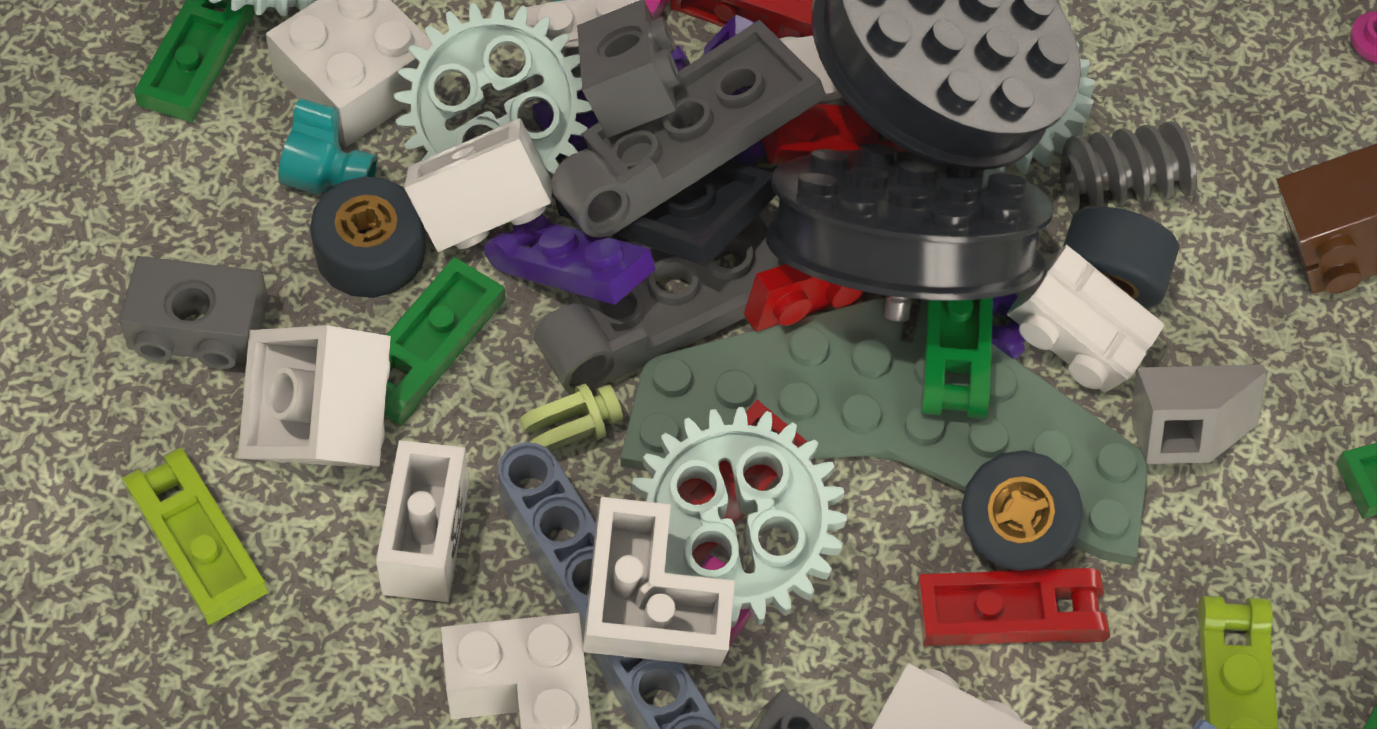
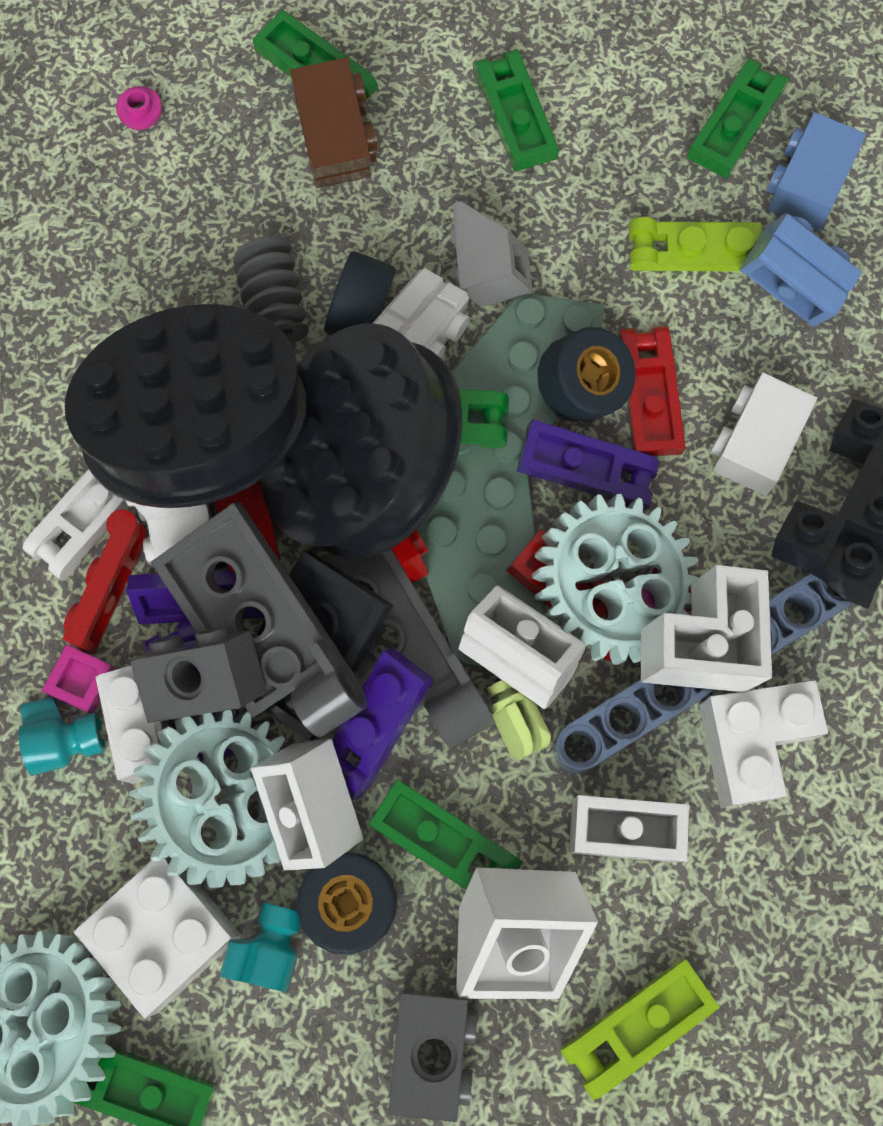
camera: 85 degrees left, 15 degrees up
none -> white brick [459,585,587,709]
none -> dark purple plate [516,419,660,511]

